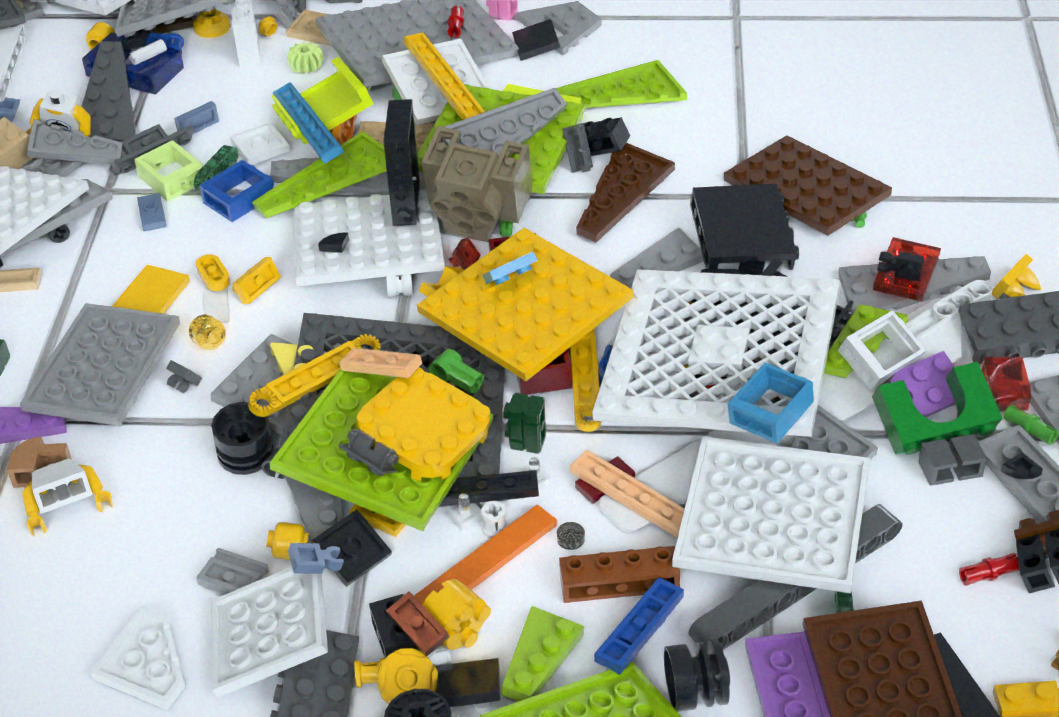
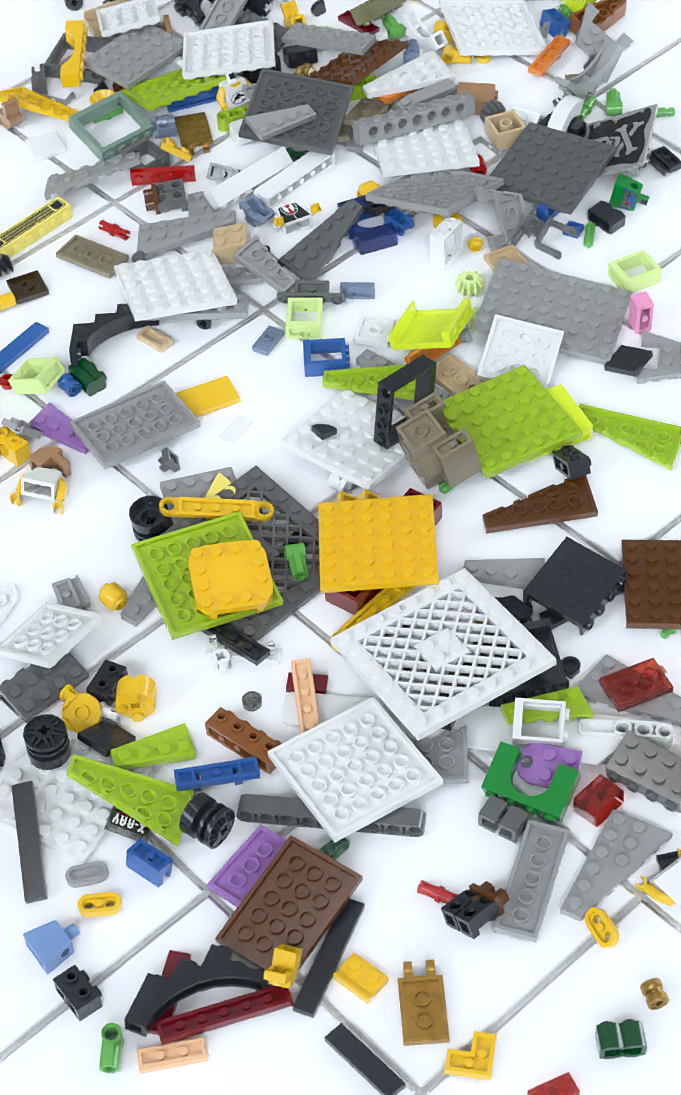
camera: 45 degrees right, 5 degrees up
torso [26,88,91,137] -> none
white piece [129,39,167,65] -> none
clear yellow head [188,314,226,350] -> none
clear green beam [194,145,238,191] -> none
yellow plate [196,254,230,291] -> none
yellow tile [232,257,281,304] -> none
dark azure tile [272,82,344,164] -> none
sand blue plate [288,543,344,574] -> none
black tile [311,509,392,587] -> none
dark grey hinge [338,429,399,476] -> none
light nougat tile [339,348,422,378] -> none
copper plate [386,591,449,657] -> none
yellow tile [403,32,485,120] -> none
orange tile [414,504,557,604] -> none
light grey wing [443,88,567,157] -> none
red pin [447,5,464,38] -> none
clear red tile [448,237,481,270] -> none
plate [482,251,538,285] -> none
dark green brick [503,393,546,454] -> none
dark grey hinge [562,123,593,173] -> none
dark azure window [727,363,814,444] -> none
black plate [877,252,924,282] -> none
black tile [1001,452,1043,479] -> none
bright green pin [1003,404,1059,445] -> none
none -> torso [272,202,322,238]

